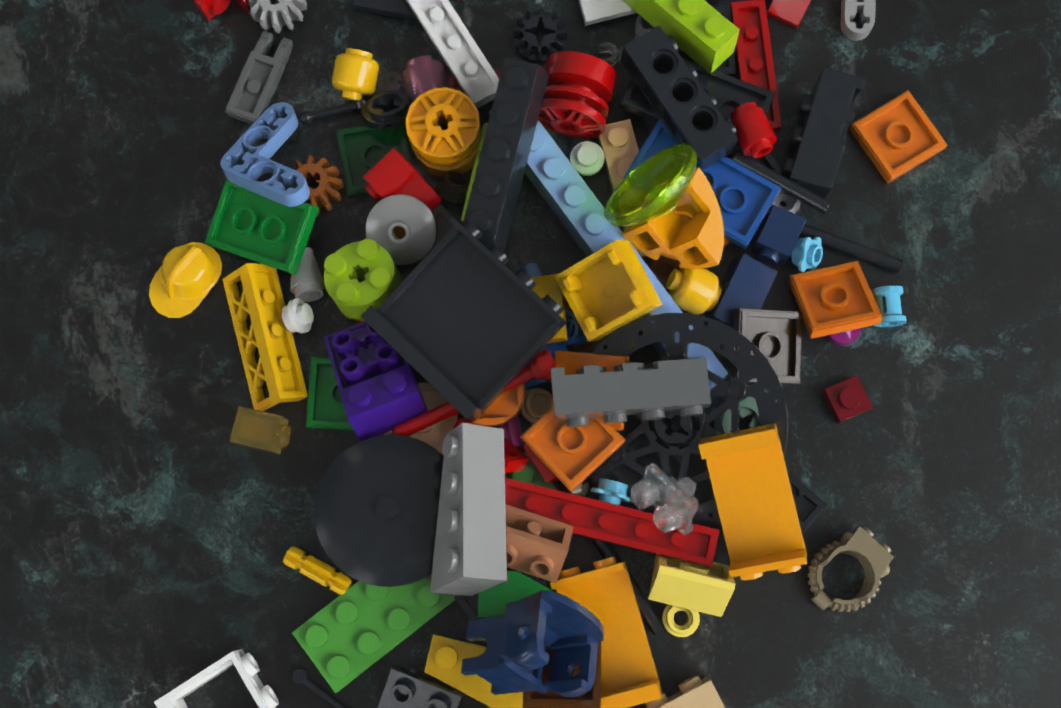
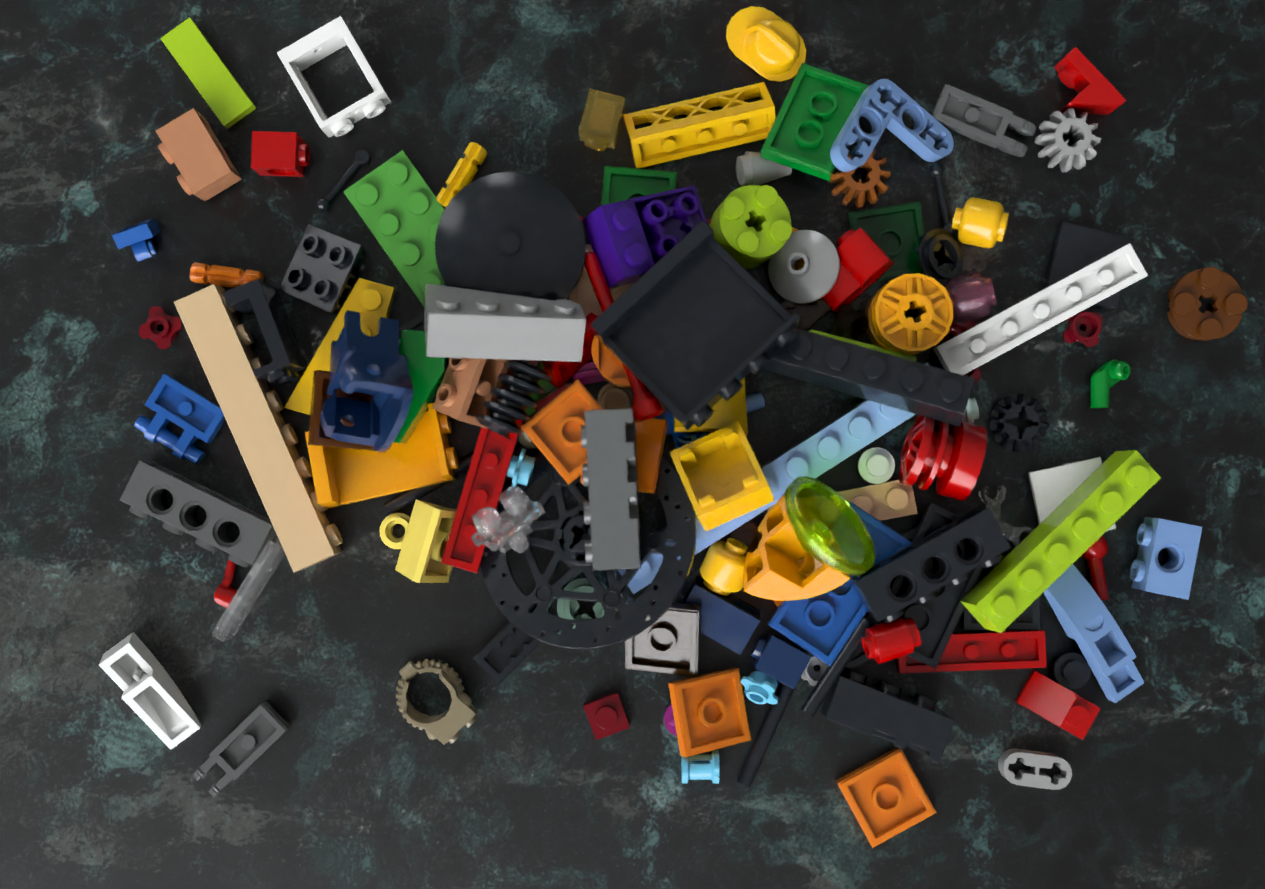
camera: 90 degrees right, 10 degrees up
white plate [282,298,314,334] -> none
light orange panel [698,423,807,580] -> none
none -> black piece [476,360,552,442]

